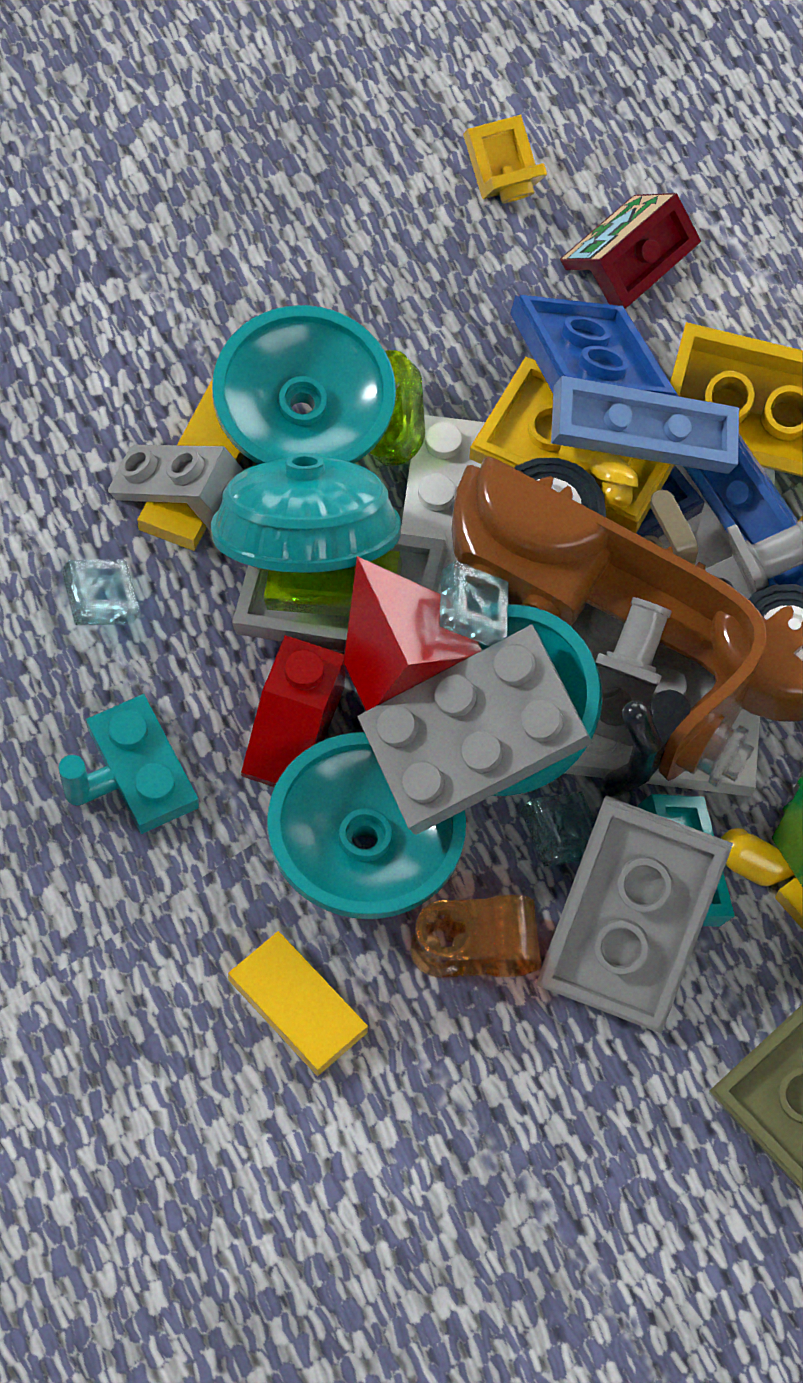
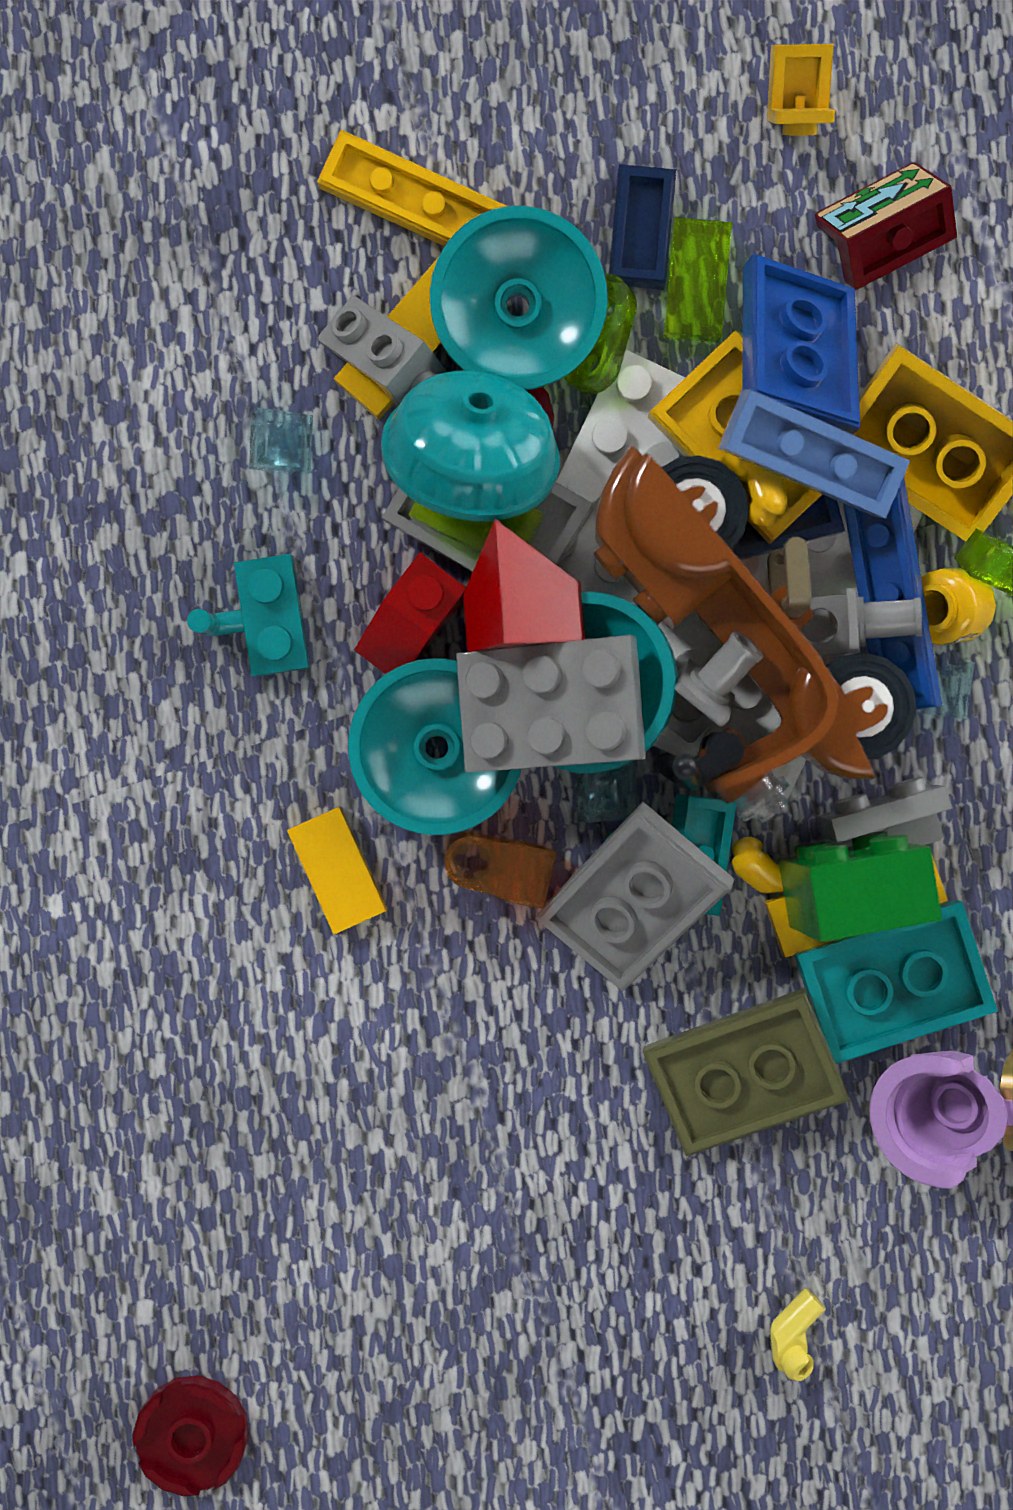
camera: 25 degrees right, 25 degrees up
clear light blue tile [439,561,508,646] -> none
none -> yellow tile [317,129,506,247]
none -> dark blue tile [607,164,677,290]
none -> clear neon green tile [662,217,732,343]

